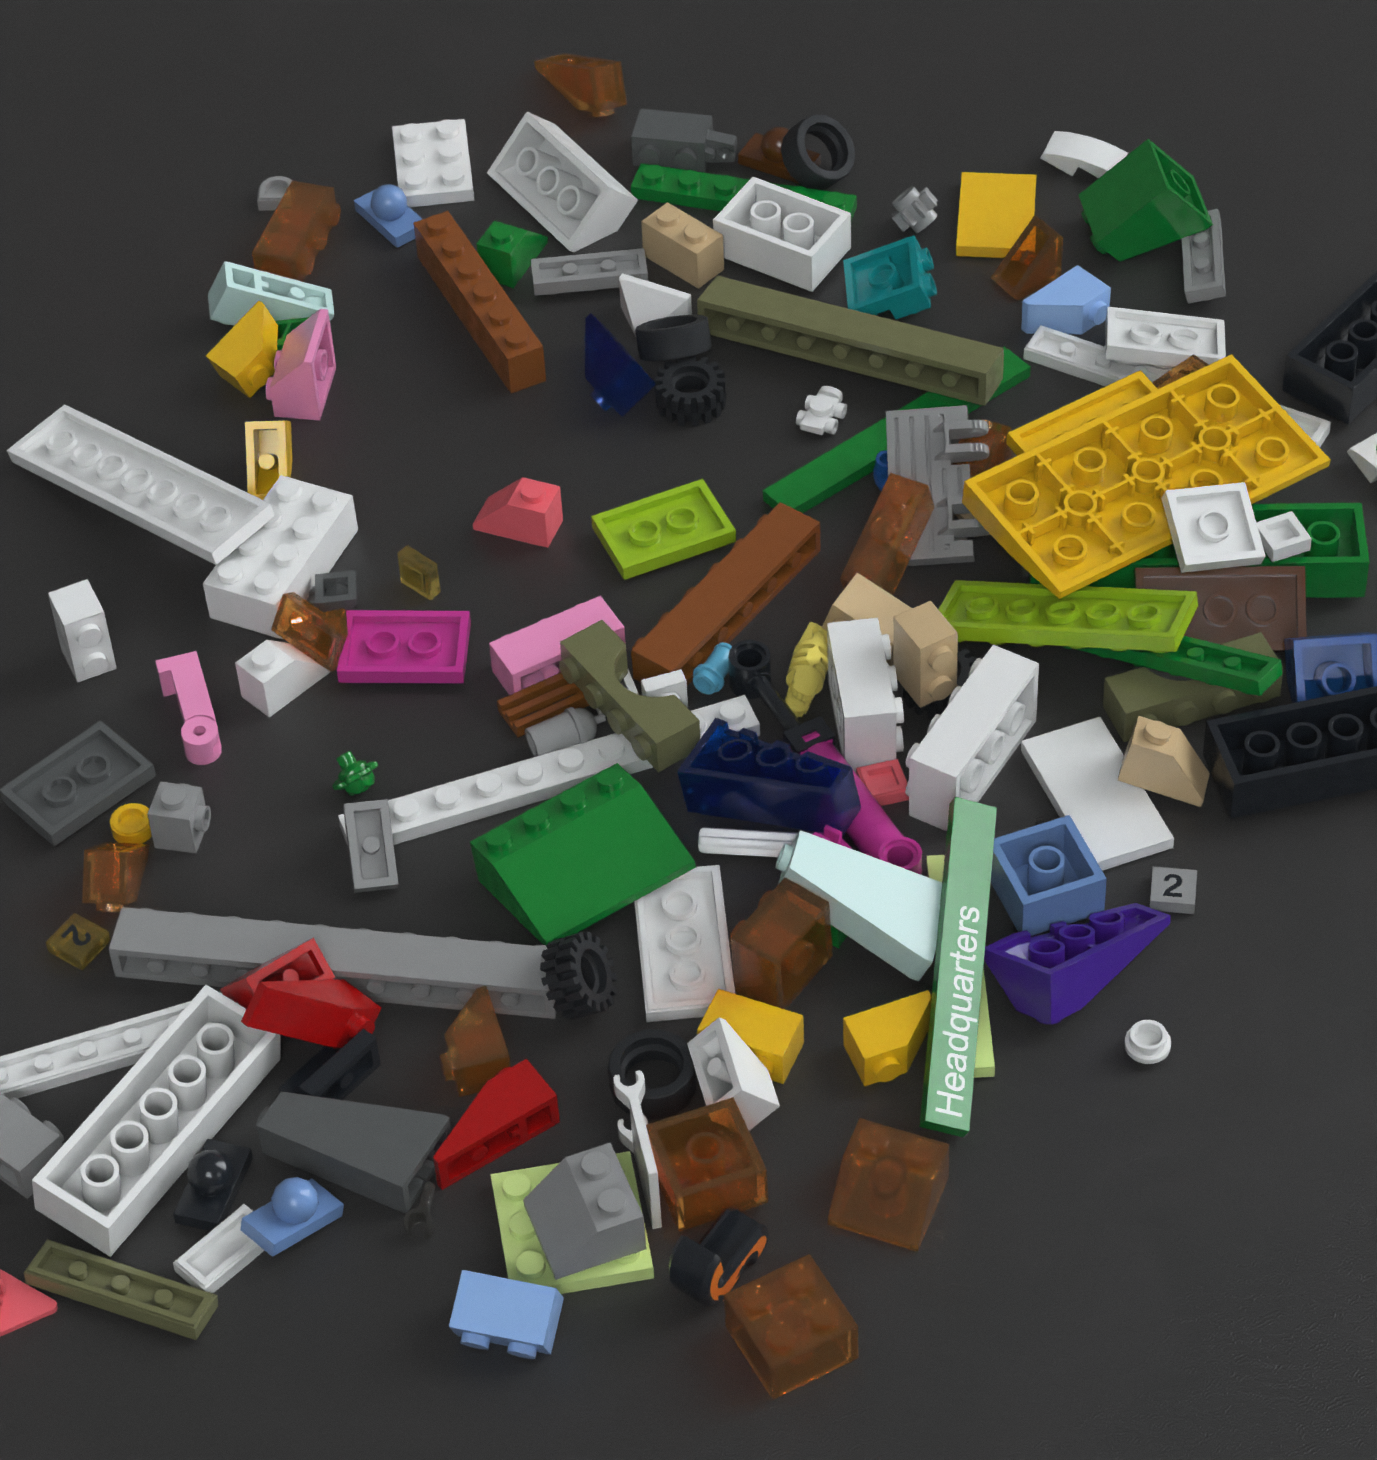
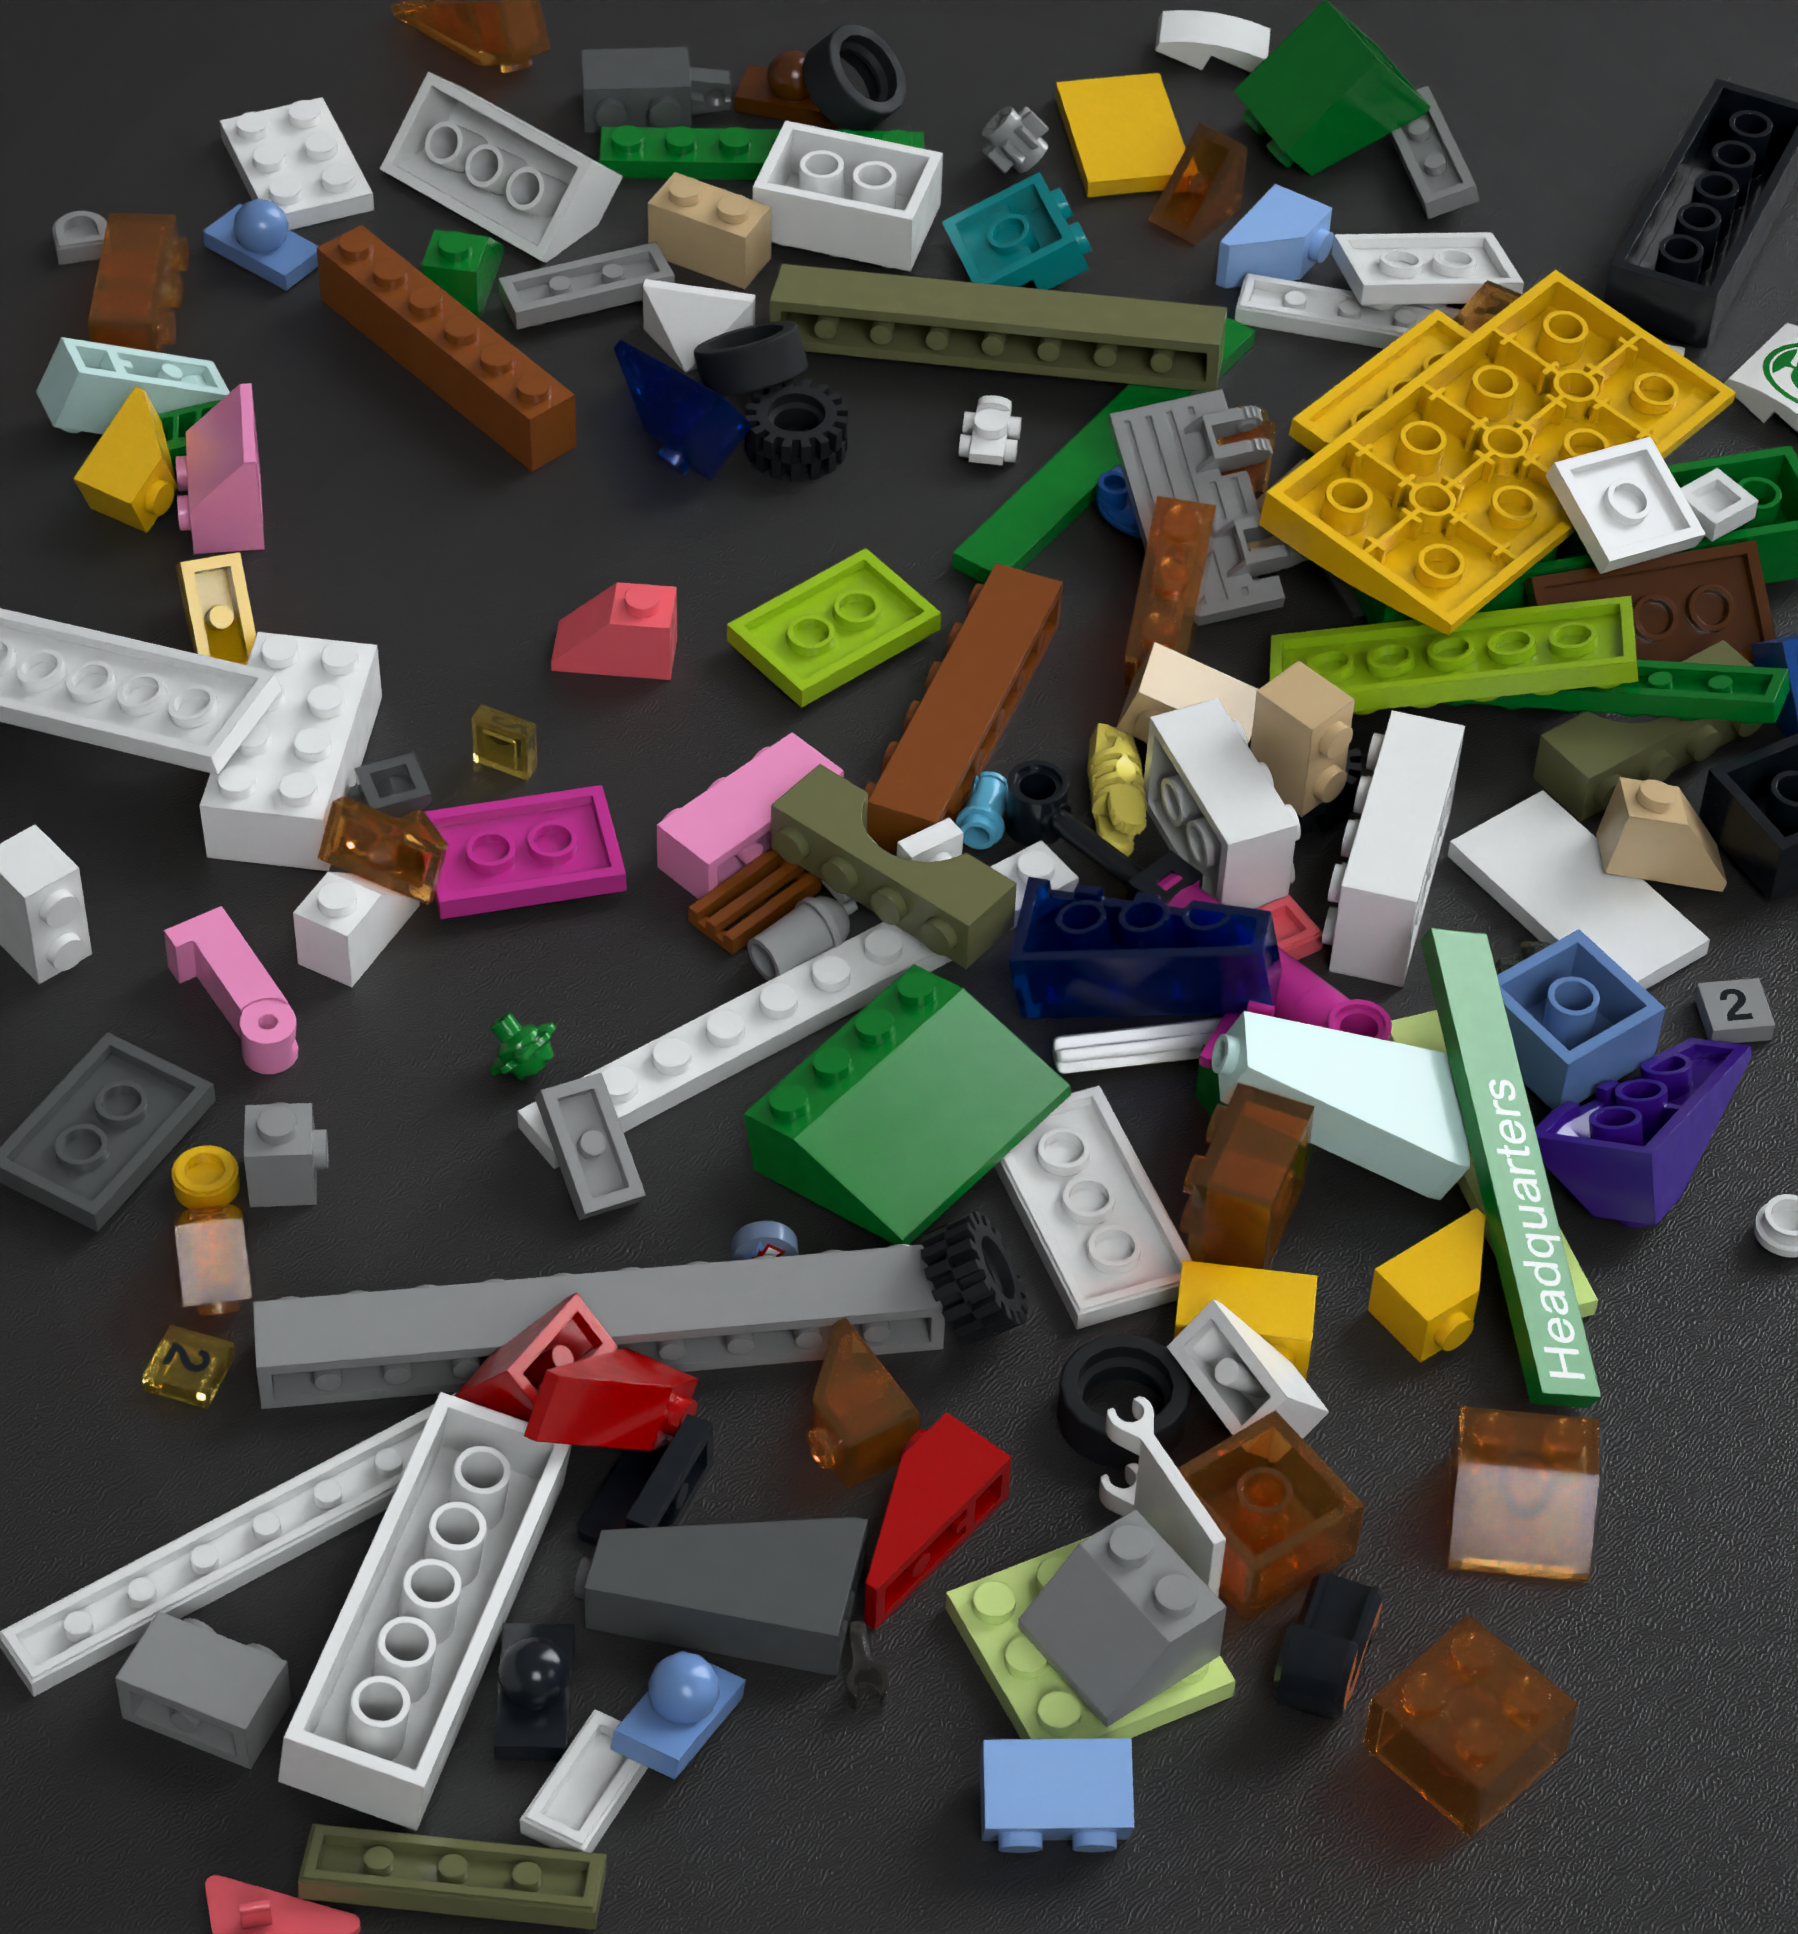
camera: 20 degrees left, 0 degrees up
none -> sand blue tile [731,1221,799,1261]

